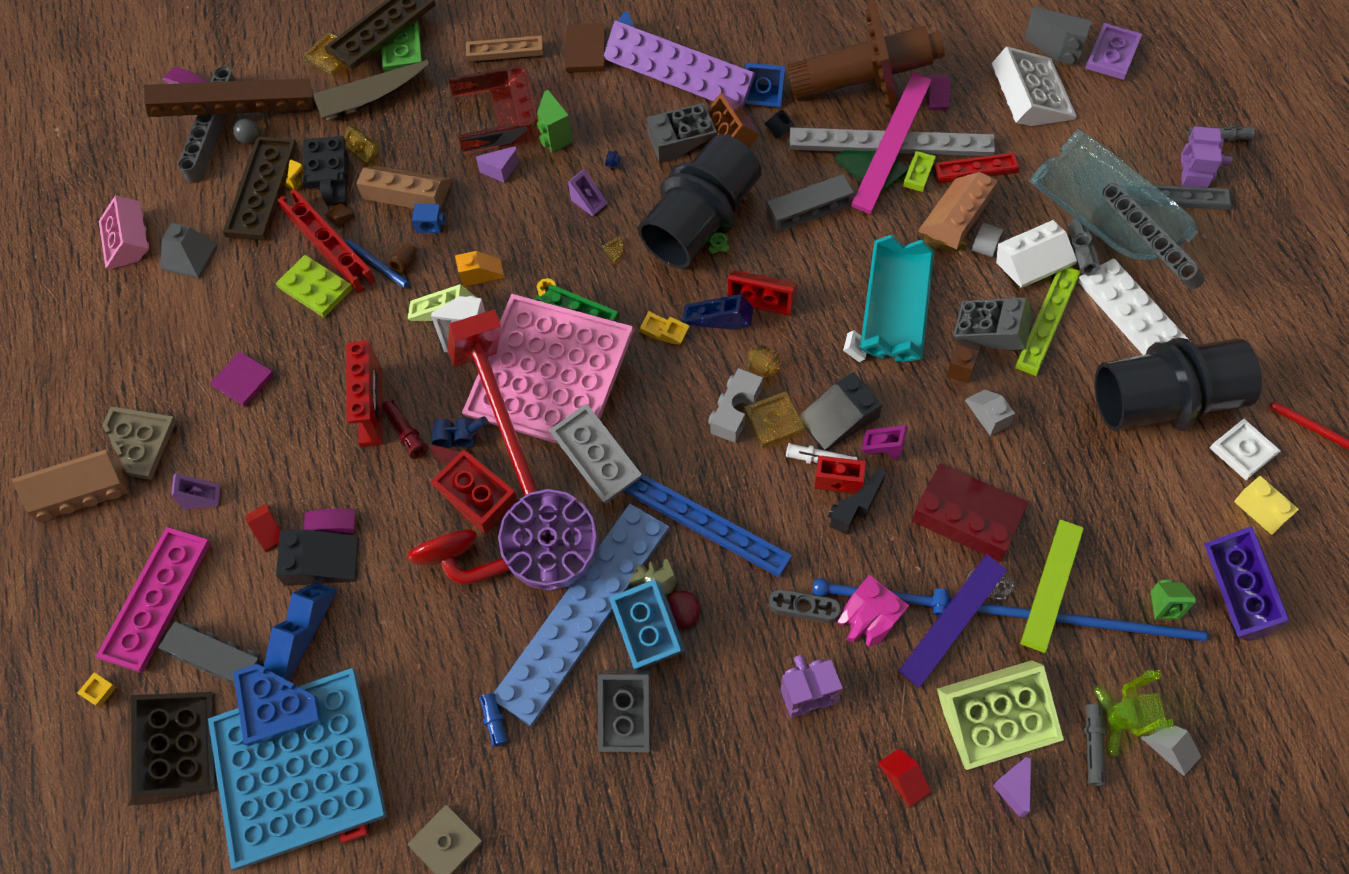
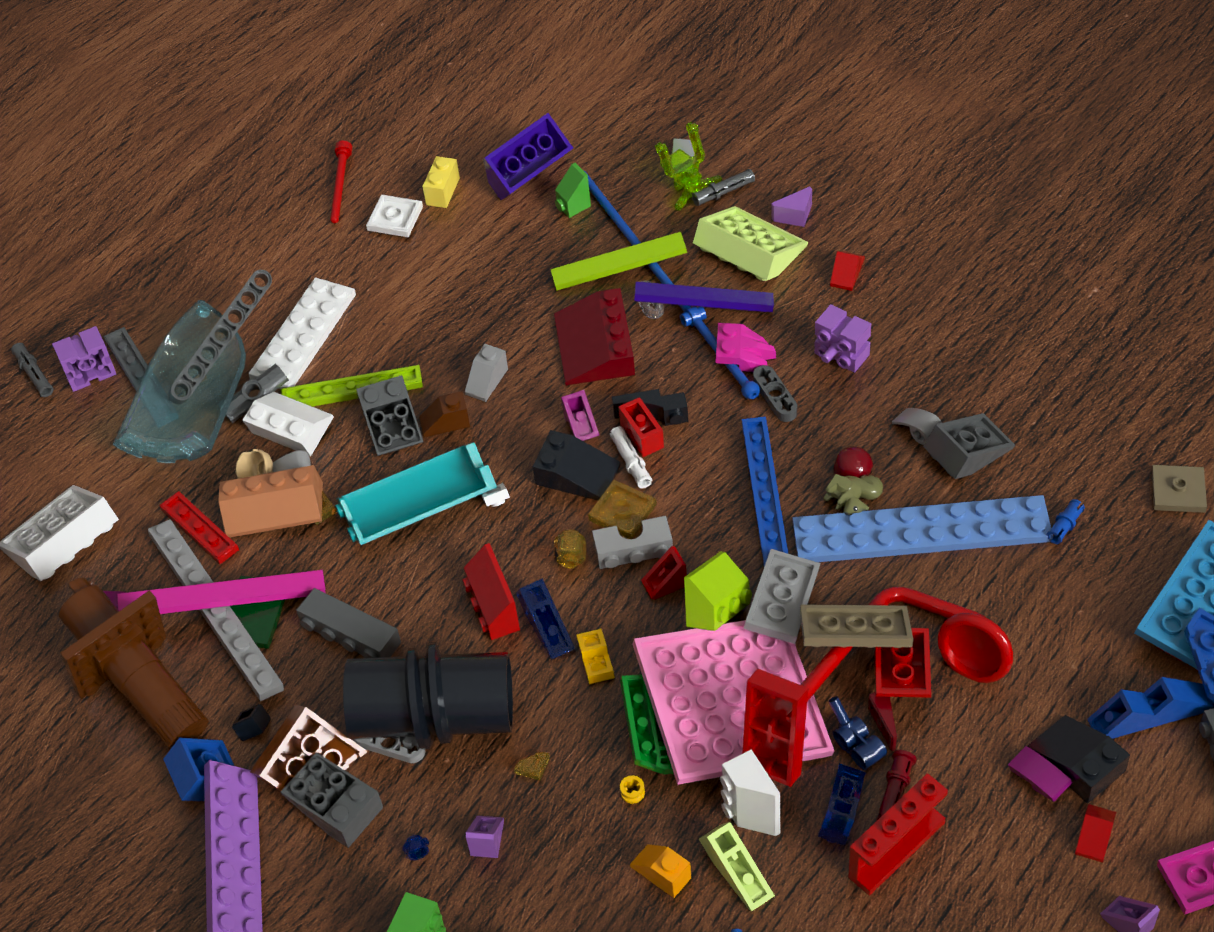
camera: 125 degrees left, 10 degrees down
medium lavender brick [498,489,598,591] -> none
dark azure brick [609,579,686,670] -> none
lime plate [903,151,936,192] -> none
black piece [1094,337,1262,431] -> none
none -> tan hair [236,449,273,479]
none -> red slope [641,546,687,600]
none -> lime slope [684,551,752,631]
none -> dark tan plate [800,605,913,648]
none -> clear blue slope [818,763,866,846]
none -> light grey panel [892,408,942,445]

